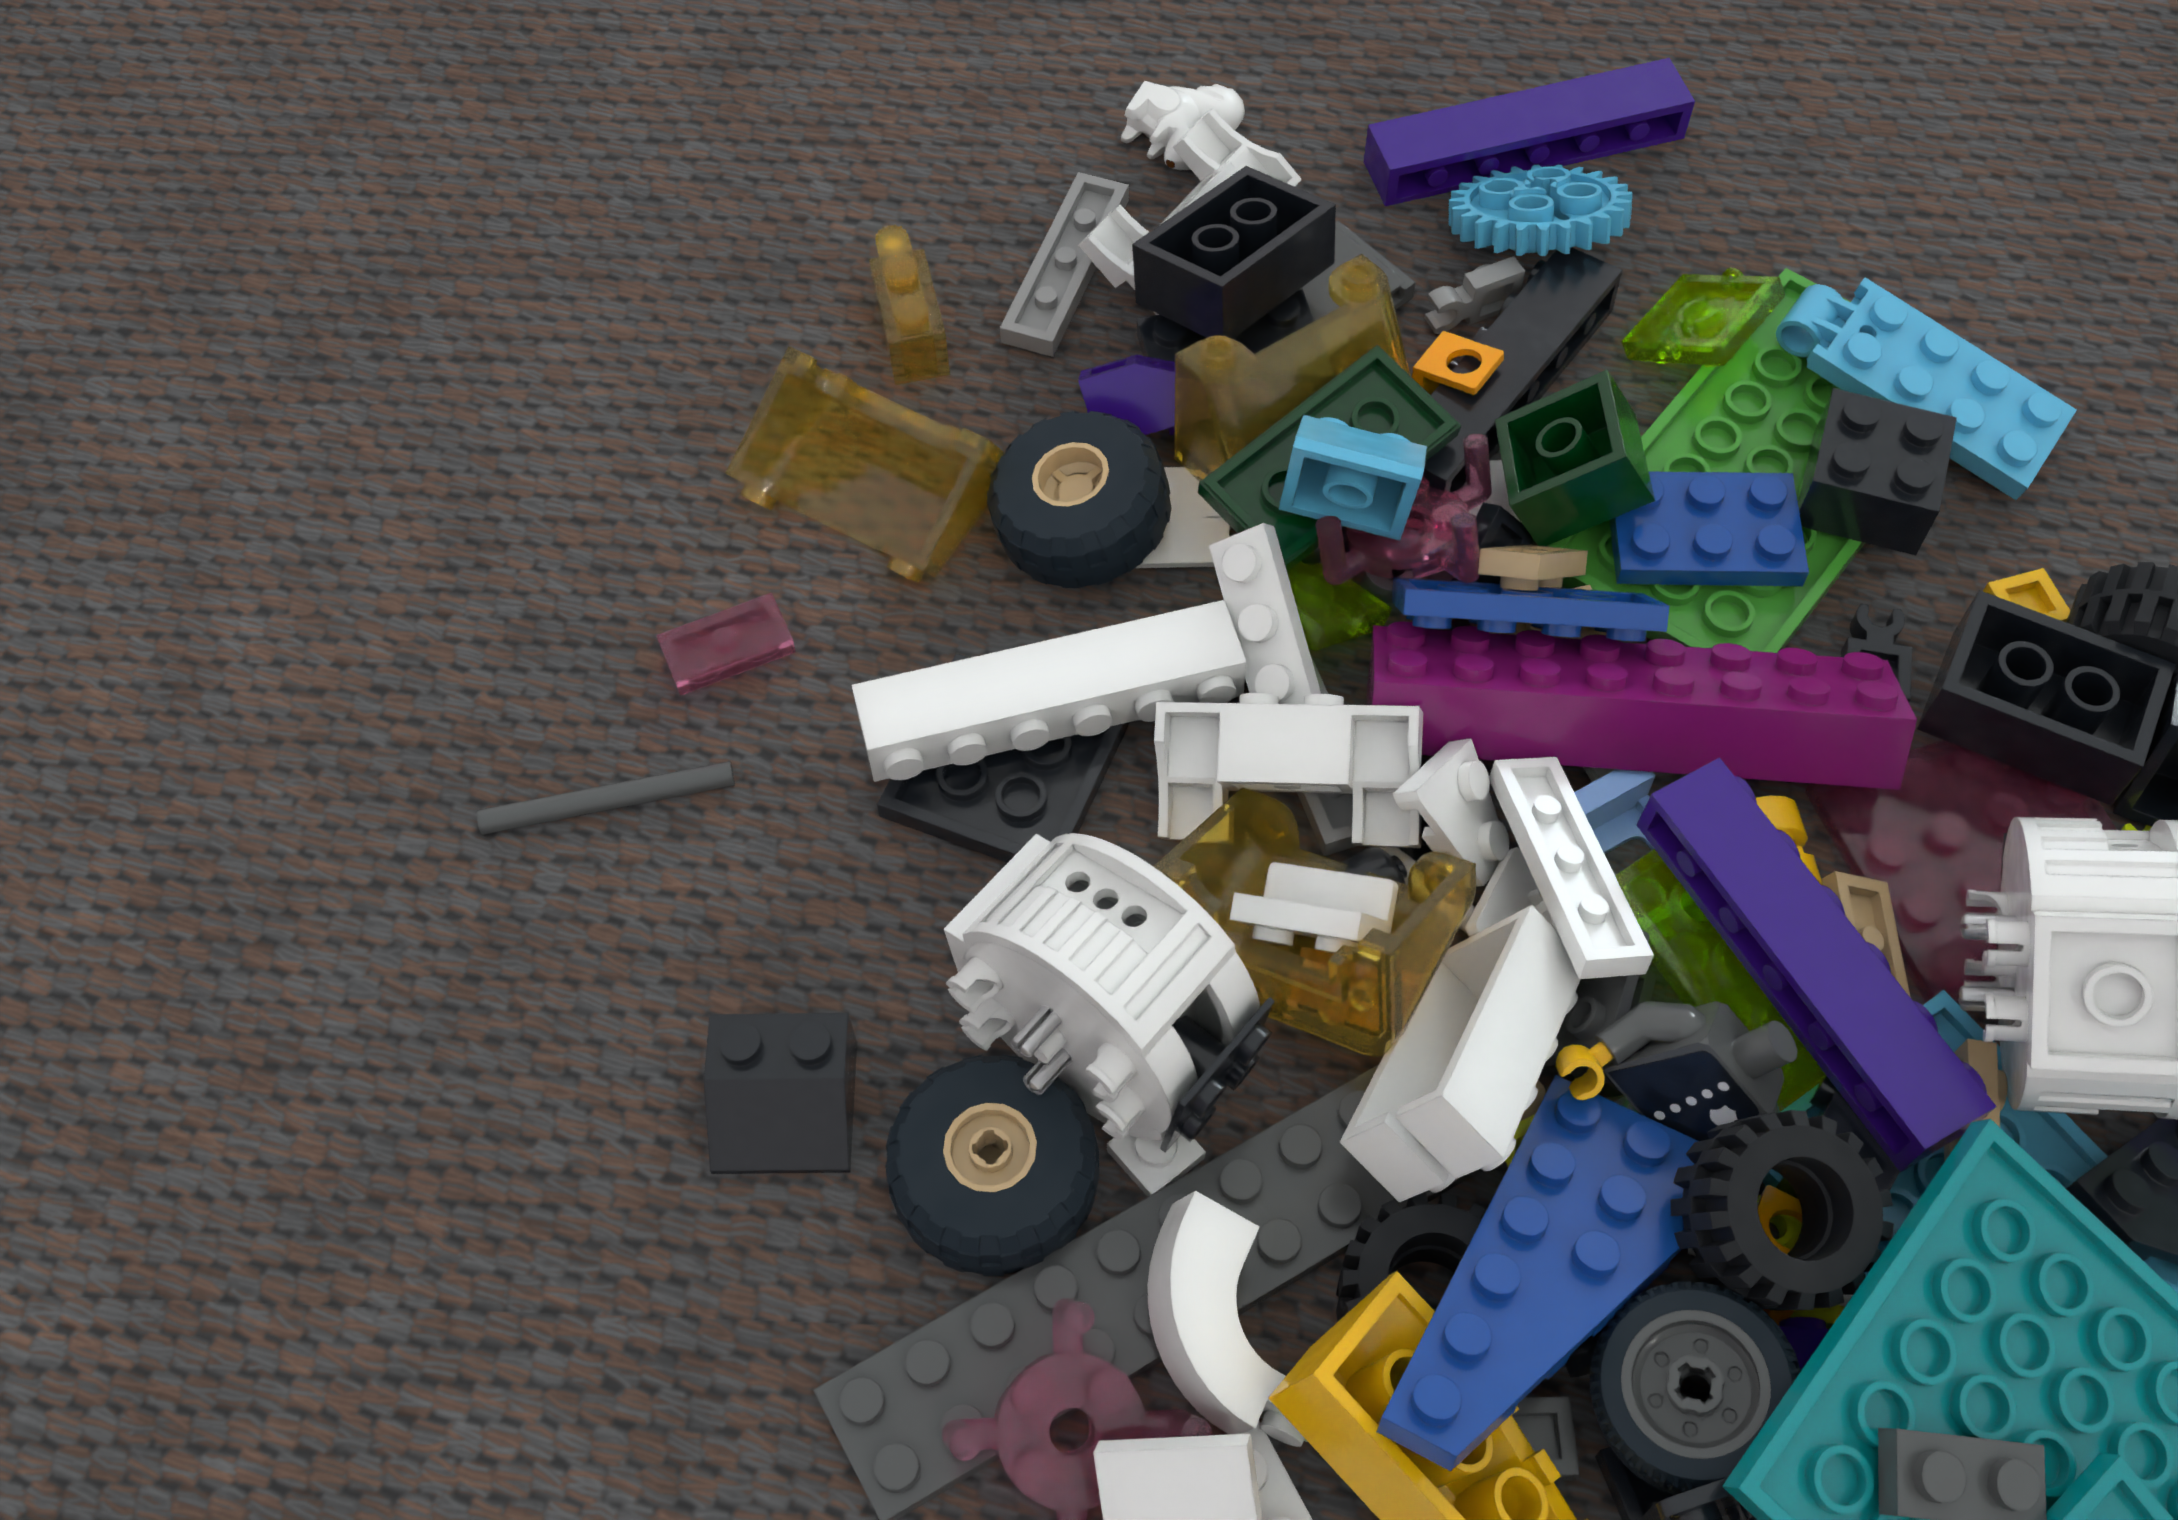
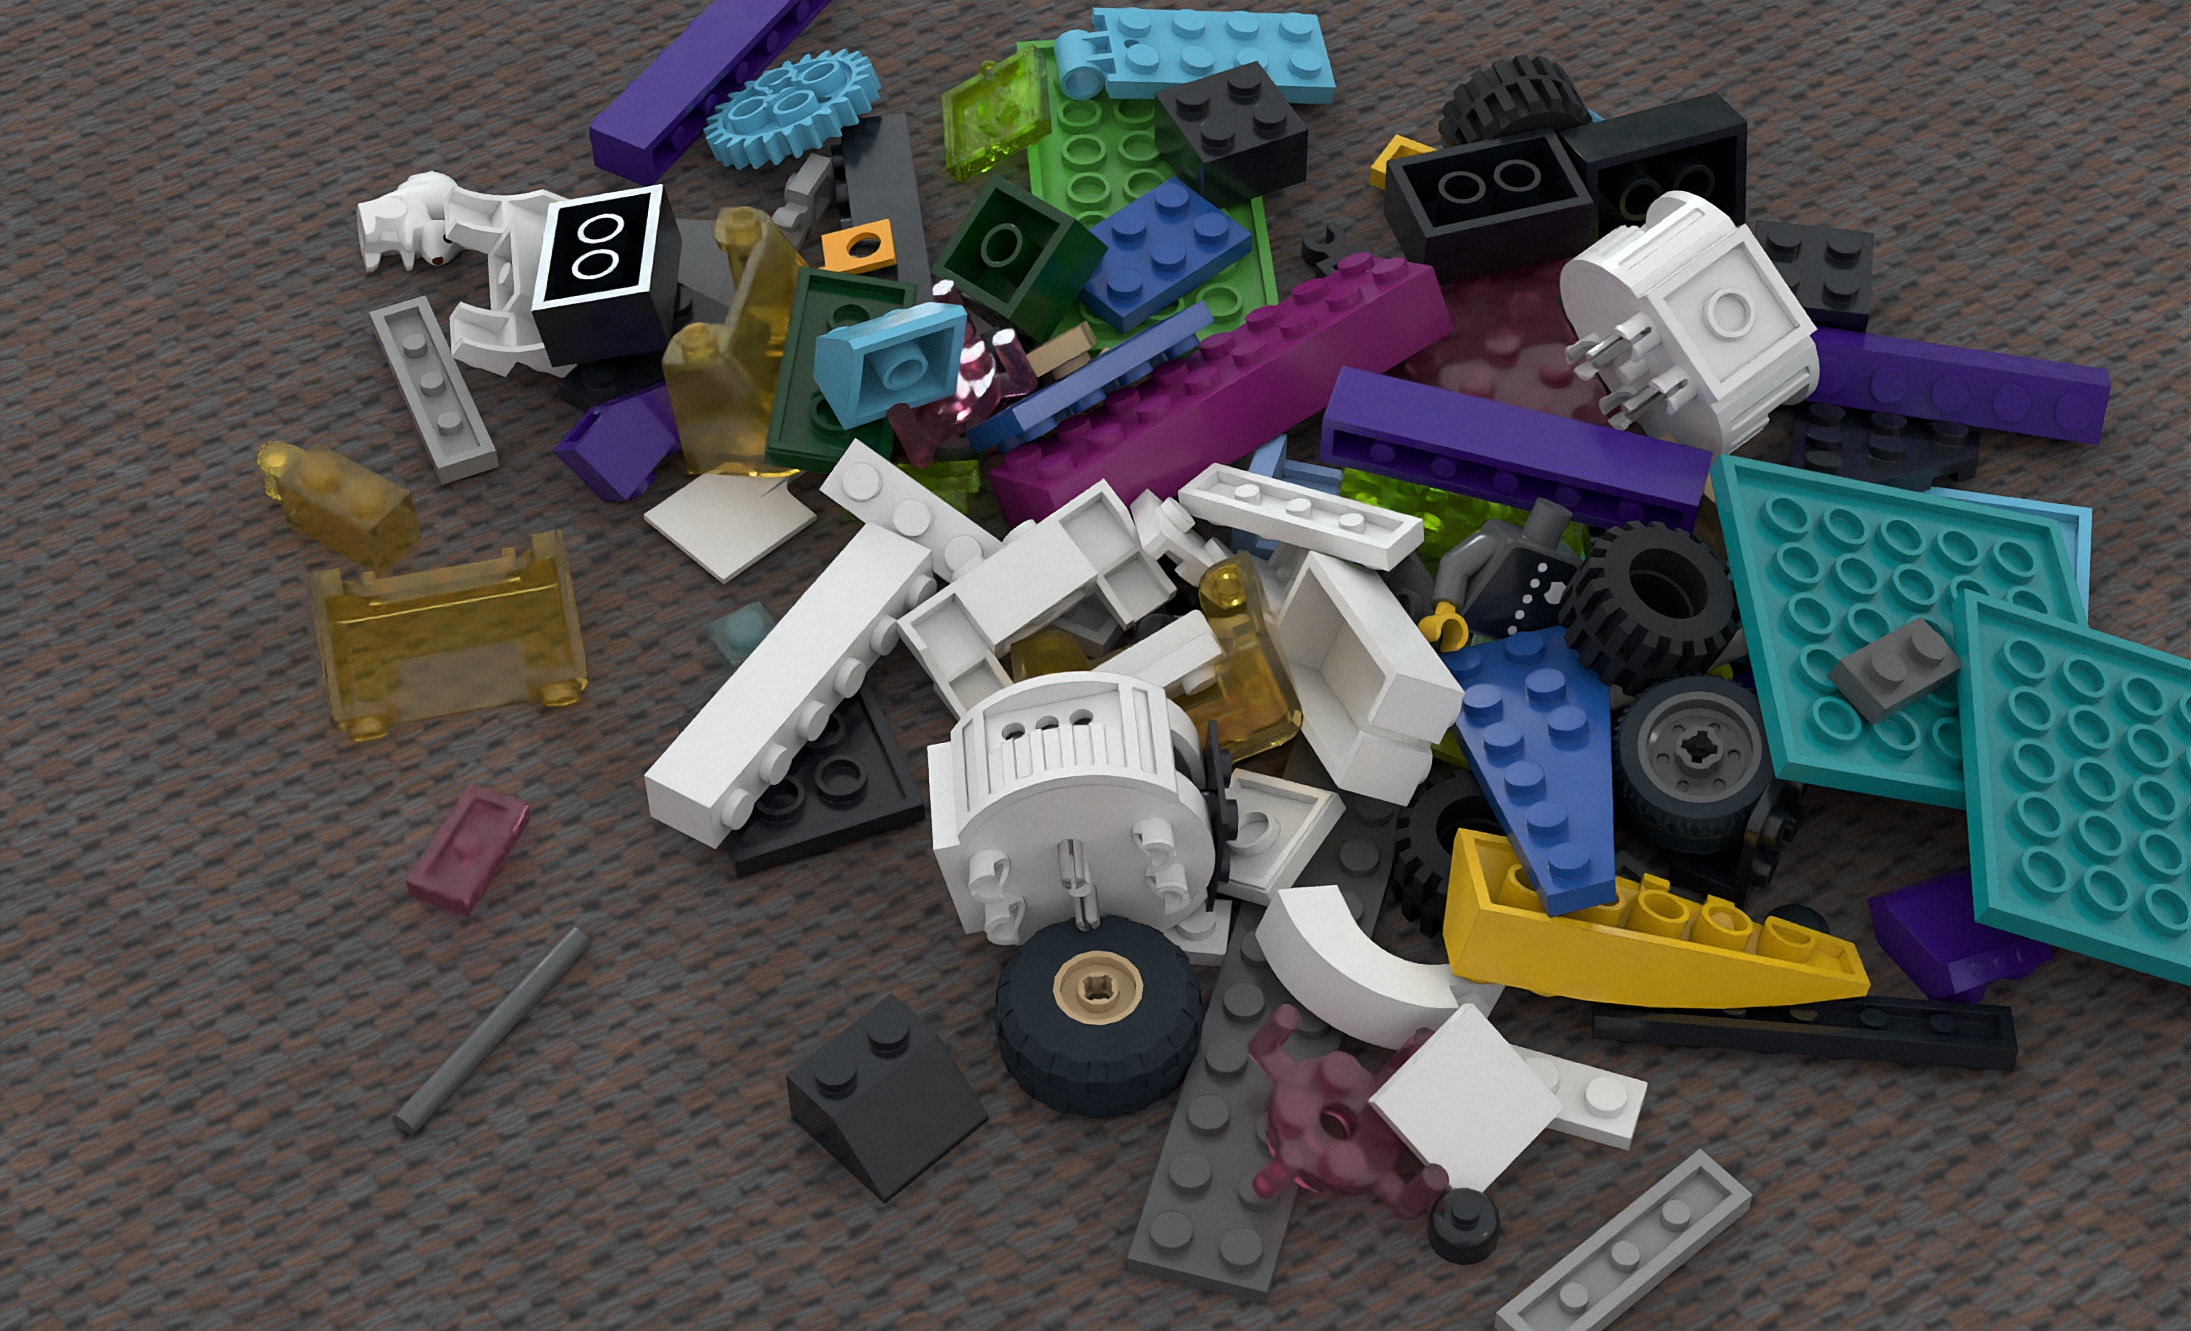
camera: 45 degrees left, 10 degrees down
black wheel [987,411,1172,588] -> none
none -> clear light blue plate [703,600,777,675]
none -> white tile [1217,768,1346,907]

